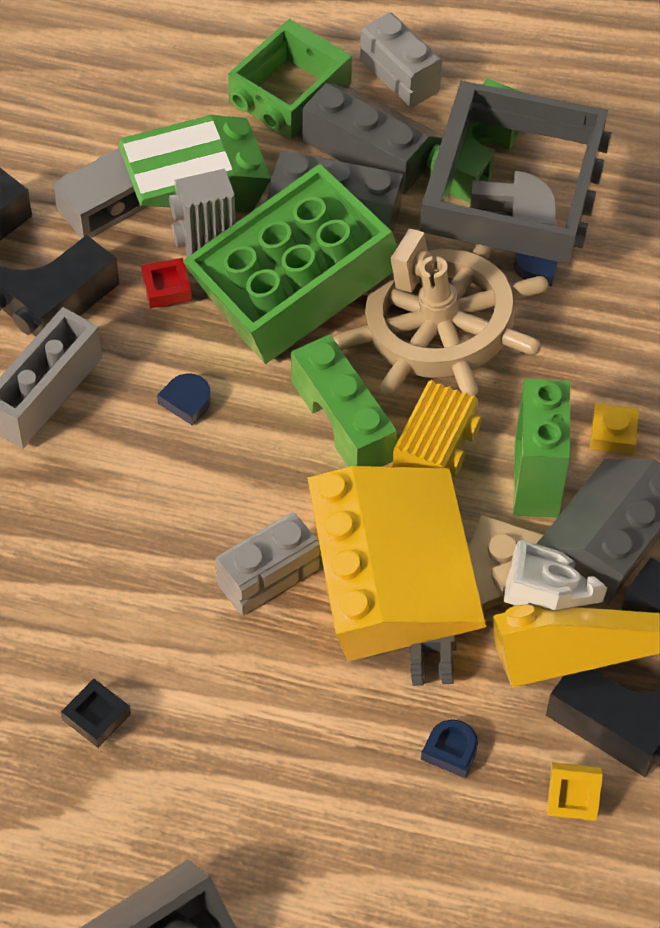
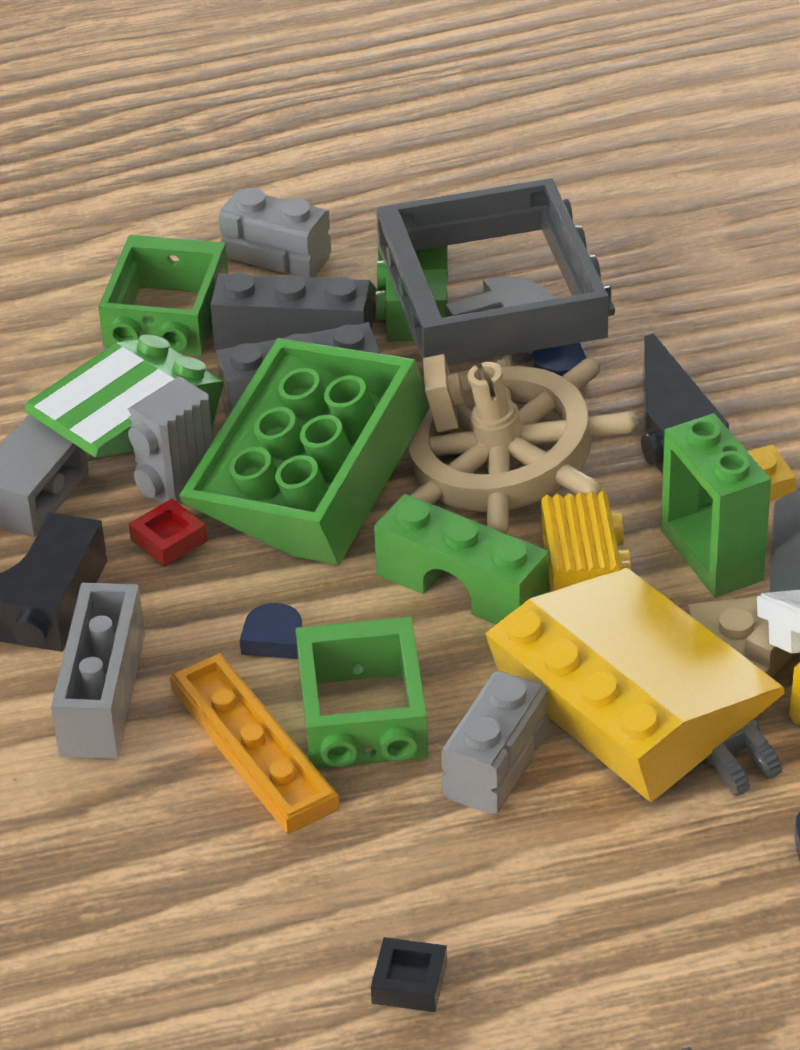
camera: 25 degrees left, 15 degrees down
none -> light orange tile [170,653,340,835]
none -> bright green window [296,616,428,769]
none -> black slope [641,333,729,474]

